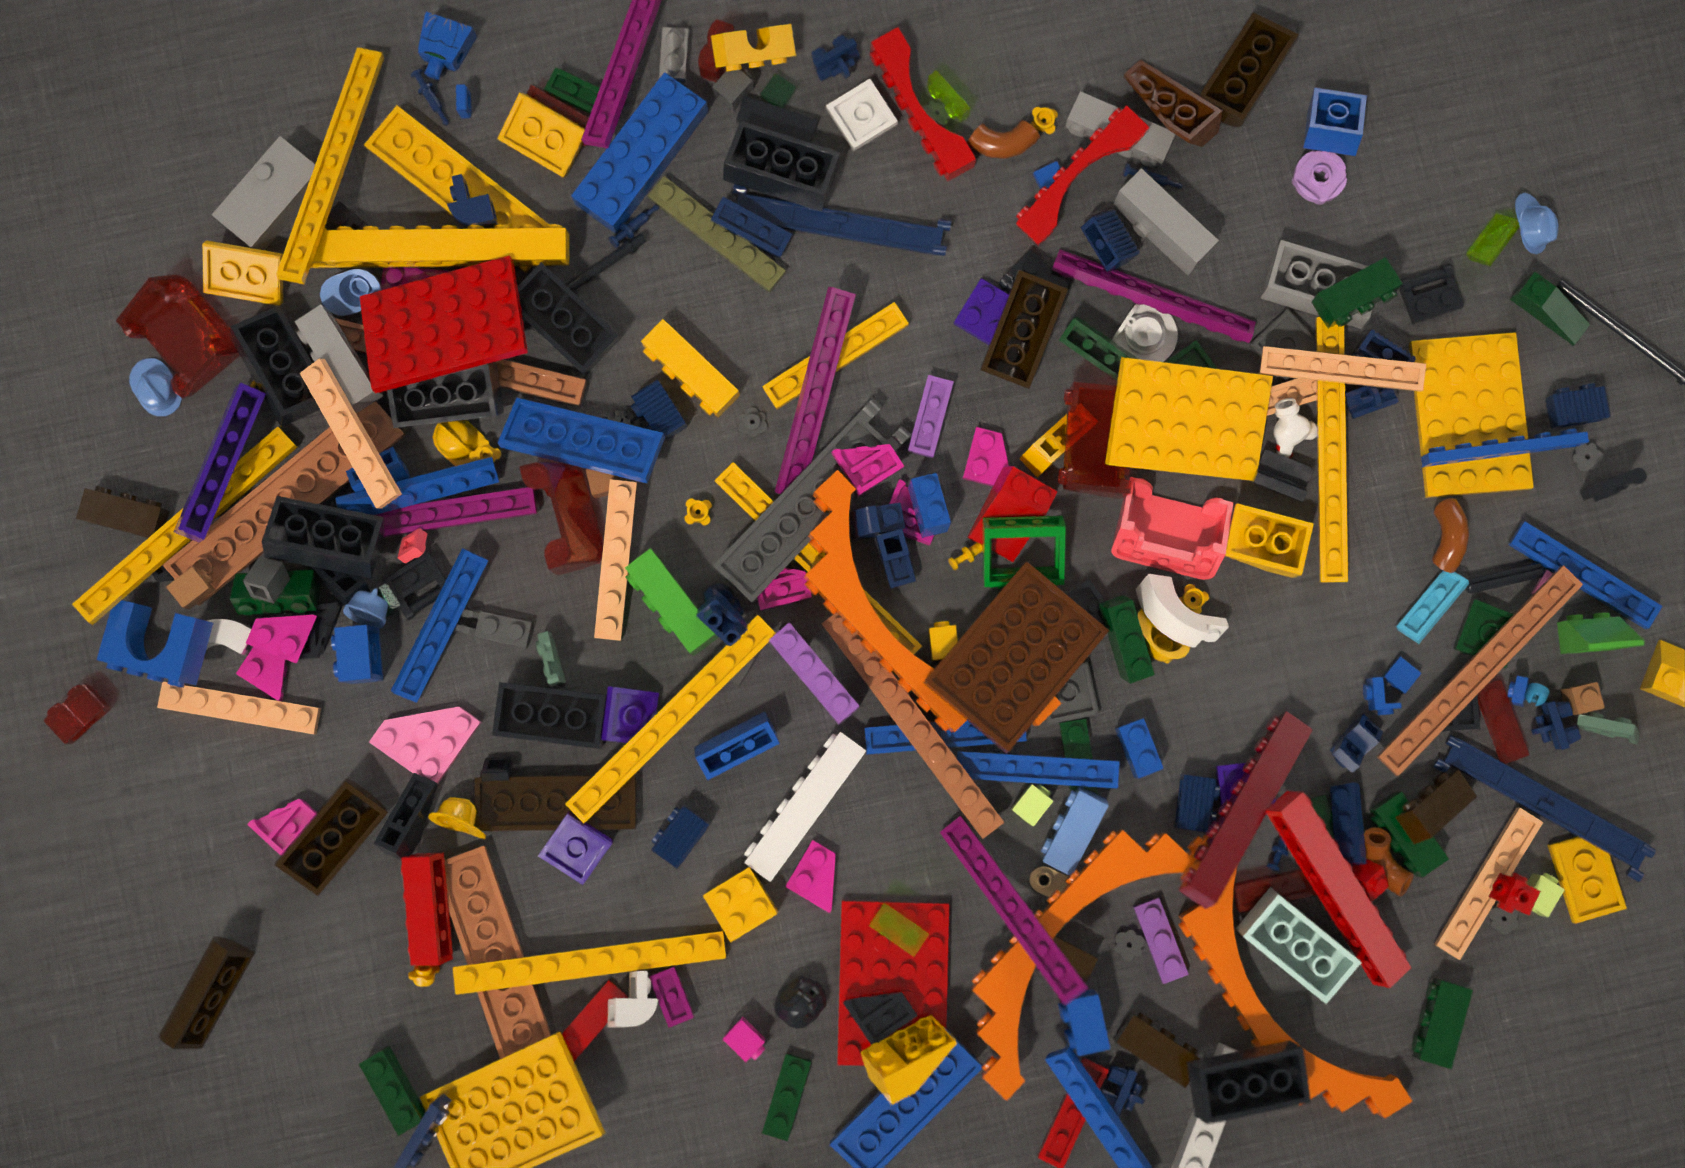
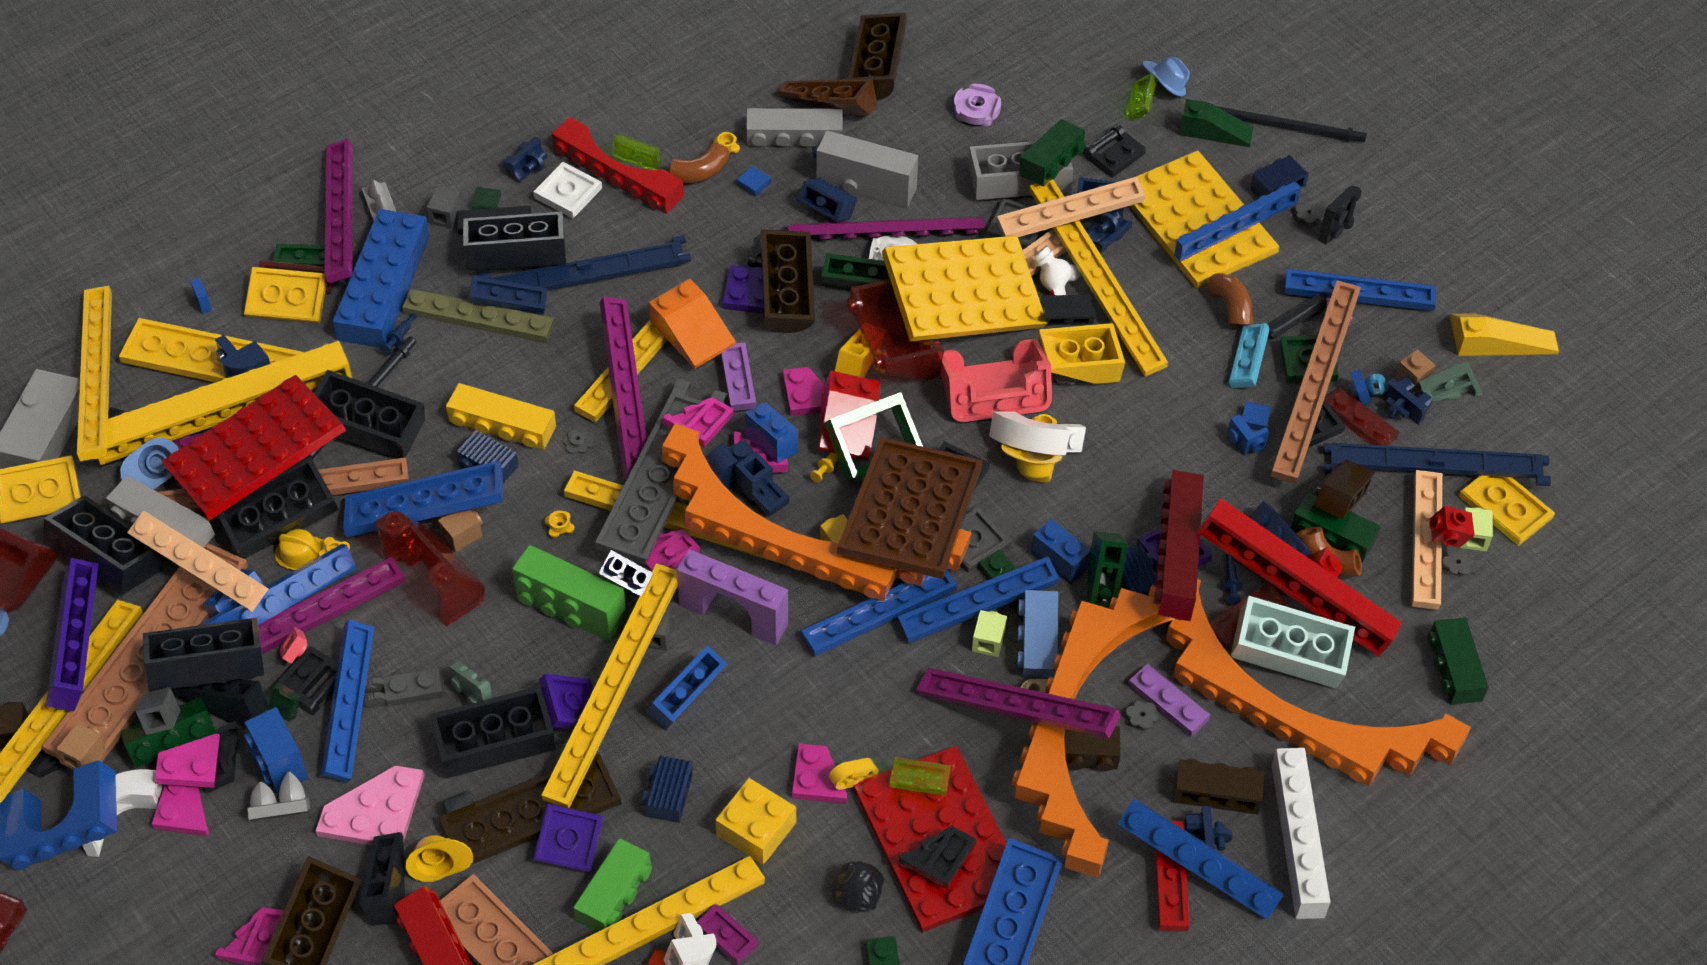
camera: 30 degrees left, 30 degrees down
light nougat plate [157,682,321,734] -> none
medium blue piece [343,588,388,628] -> none
dark blue piece [410,69,449,126] -> none
blue torso [418,12,477,80] -> none
light nougat plate [594,479,637,641] -> none
clear red brick [698,19,735,83] -> none
yellow arch [711,24,796,72] -> none
dark pink brick [723,1017,766,1062] -> none
white brick [744,732,866,882] -> none
nougat plate [822,612,1004,839] -> none
yellow slope [860,1015,957,1105] -> none
red arch [1016,105,1150,247] -> none
blue brick [1058,989,1110,1056] -> none
dark green brick [1099,595,1155,684] -> none
black brick [1187,1040,1311,1125] -> none
blue brick [1303,87,1367,156] -> none
dark blue brick [1330,714,1383,773] -> none
bright green slope [1557,612,1644,654] -> none
none -> light grey tile [247,772,310,820]
none -> bright green brick [574,838,652,932]
none -> orange slope [649,279,736,369]
none -> yellow beam [829,758,879,790]
none -> dark green slope [1087,531,1128,608]

